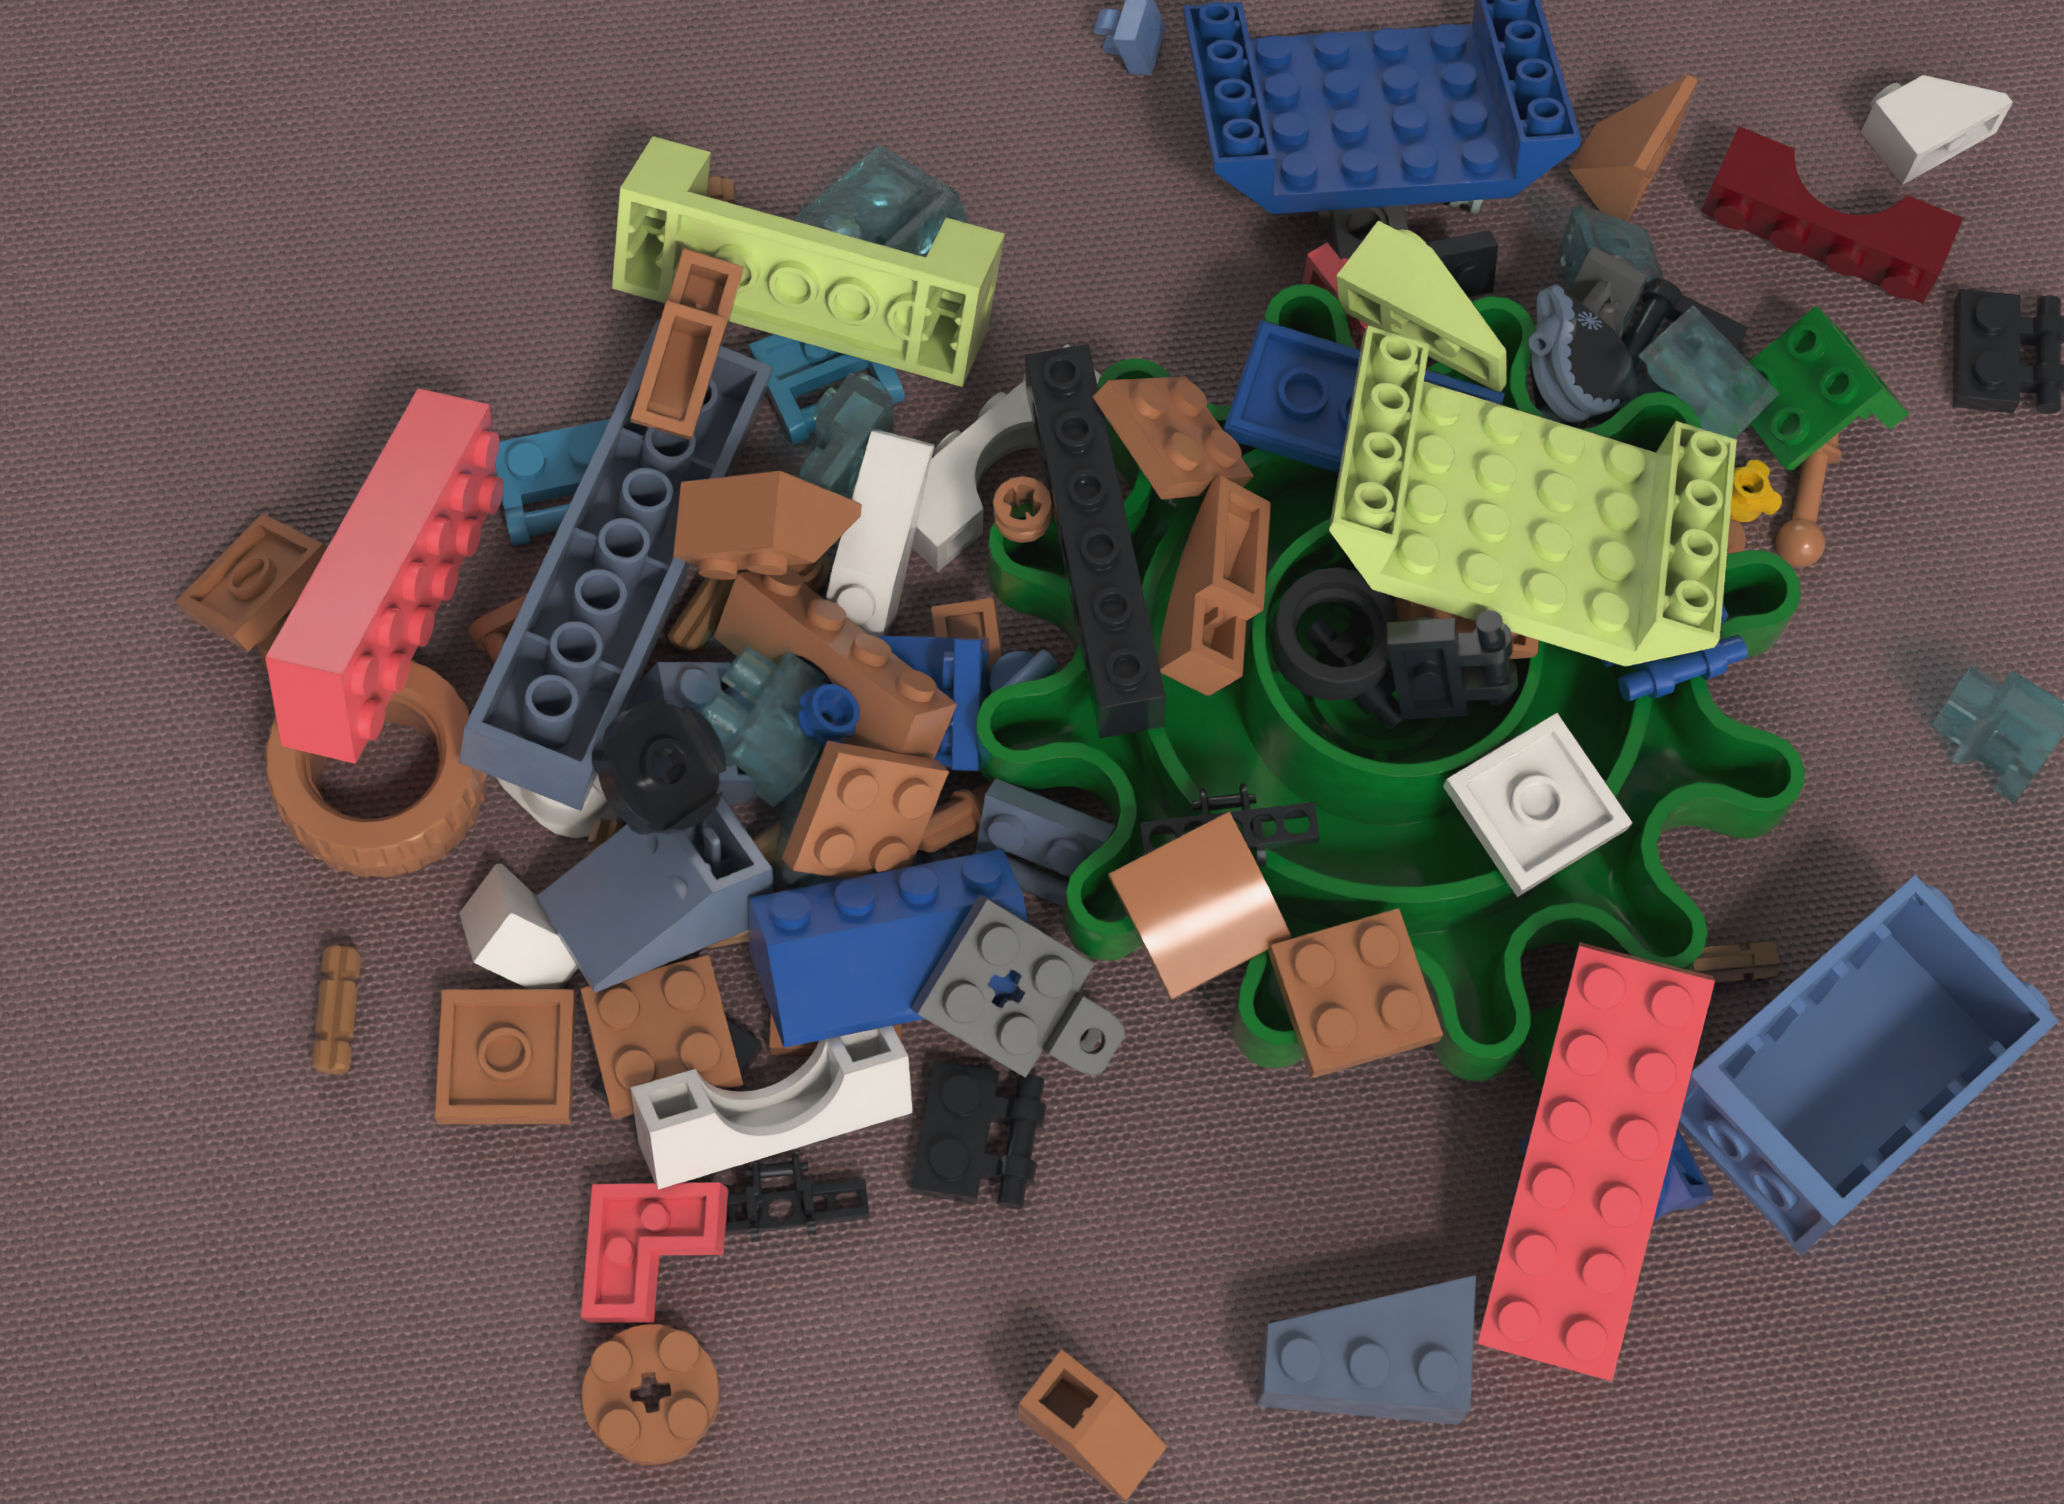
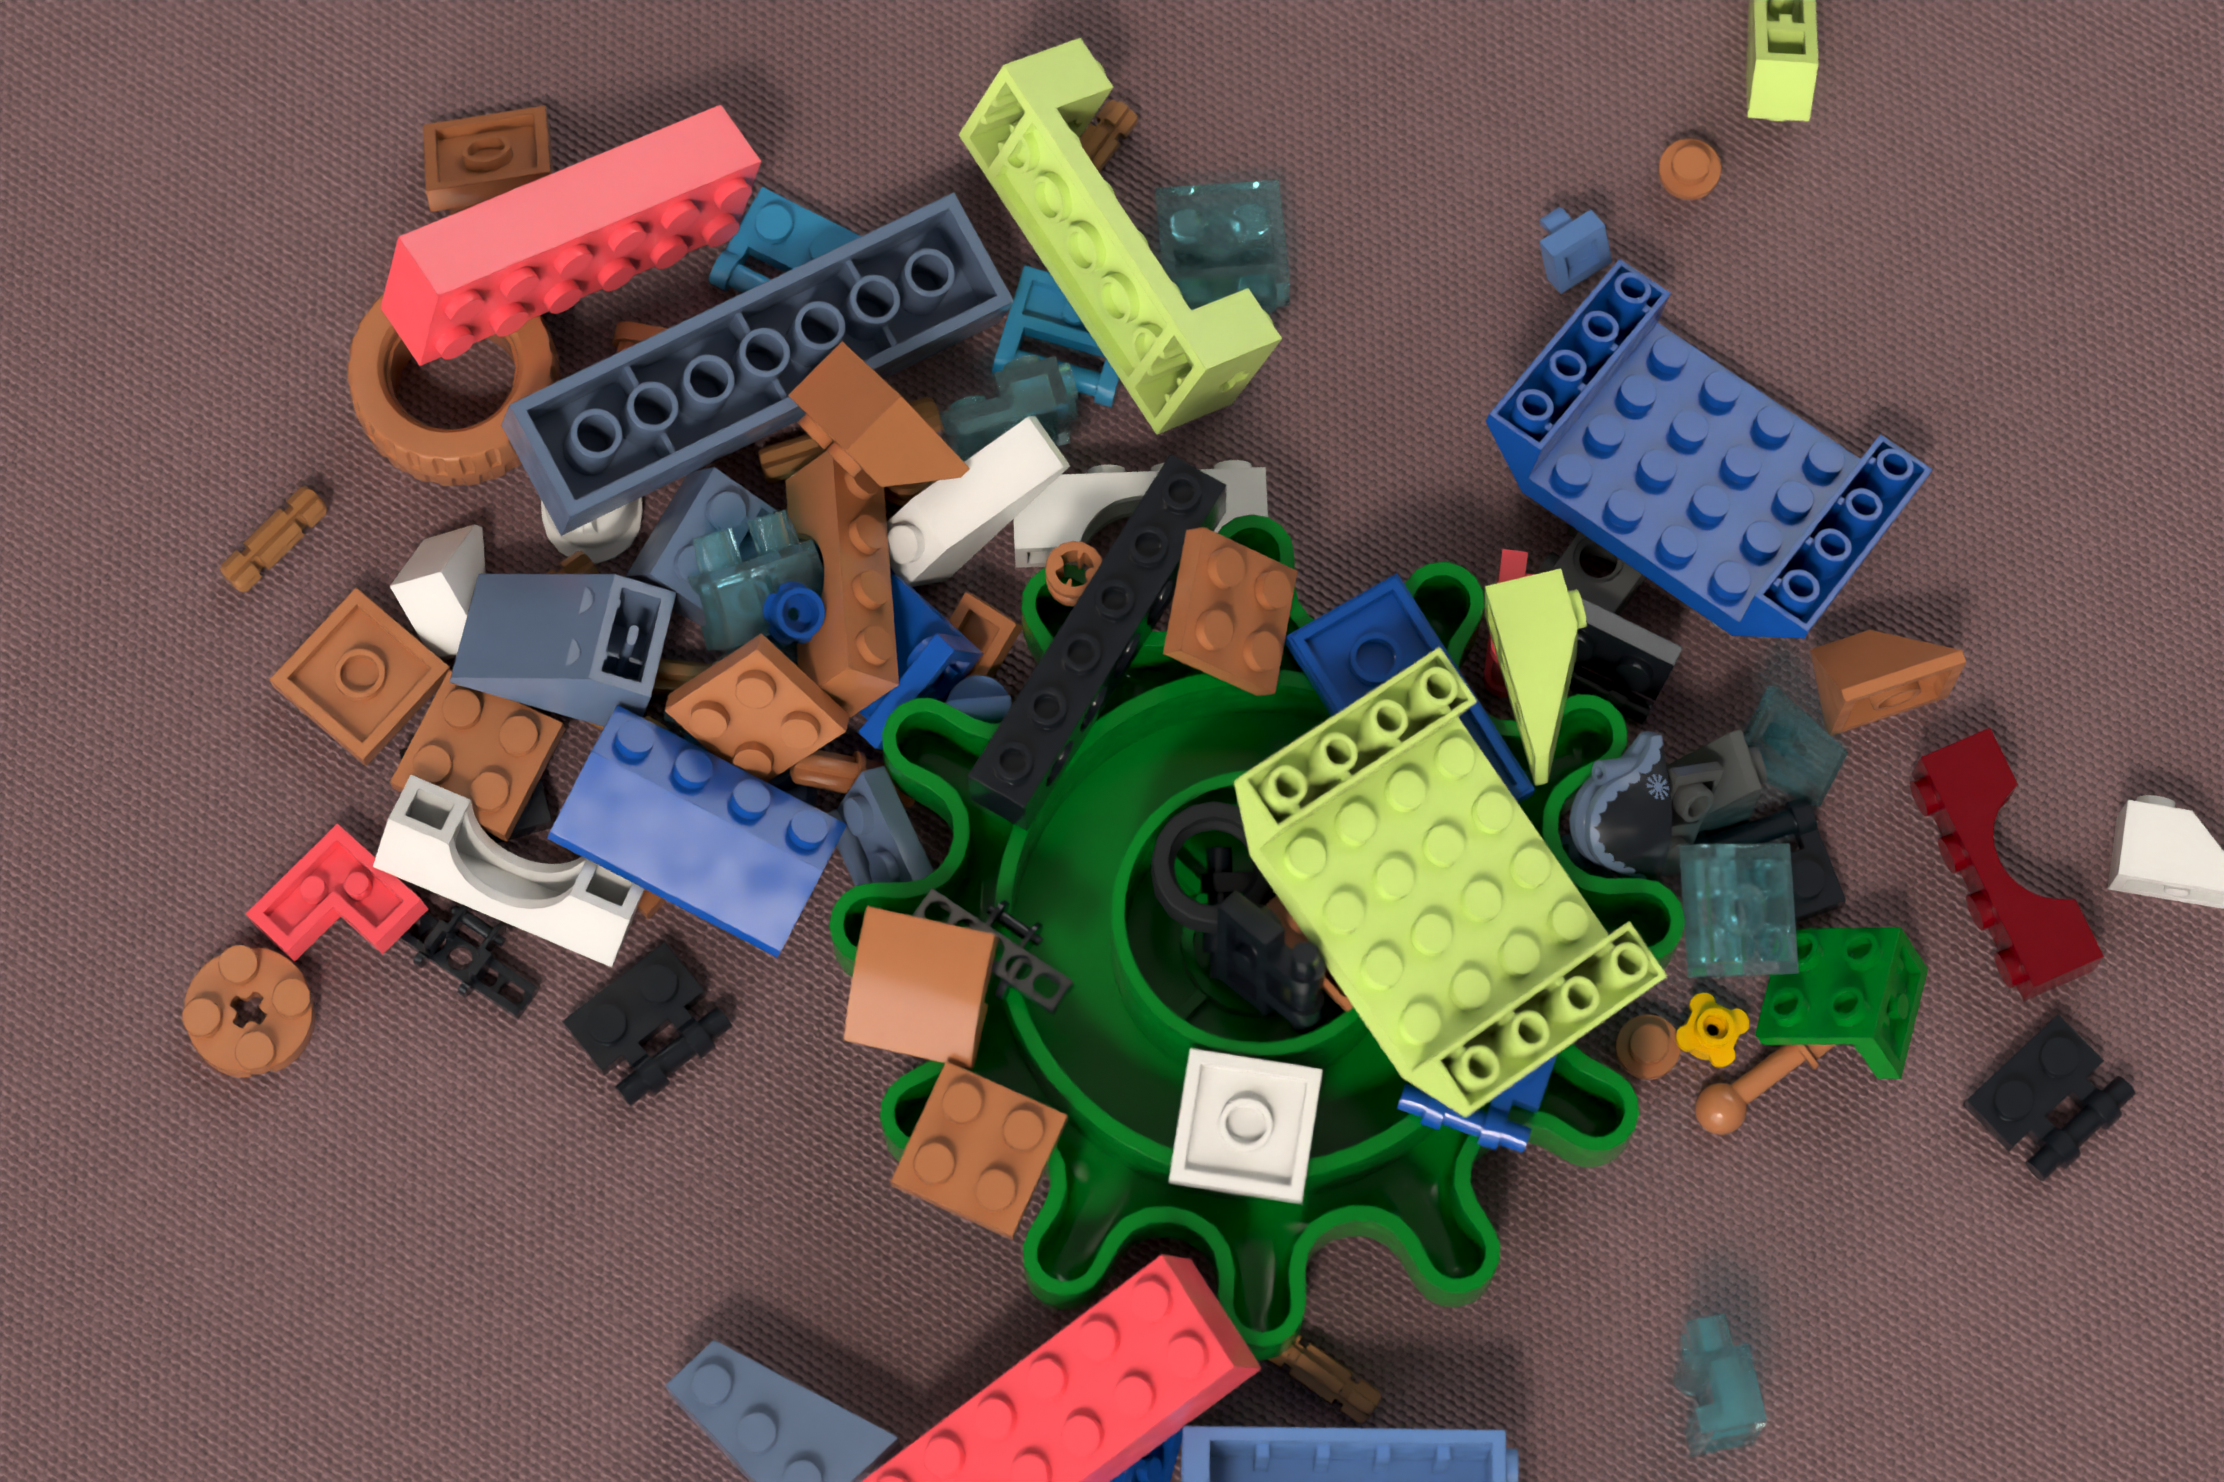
camera: 45 degrees right, 5 degrees up
black plate [592,699,726,835] -> none
nougat slope [630,248,744,440] -> none
plate [910,894,1125,1078] -> none
nougat slope [1017,1349,1167,1502] -> none
nougat slope [1158,475,1271,697] -> none

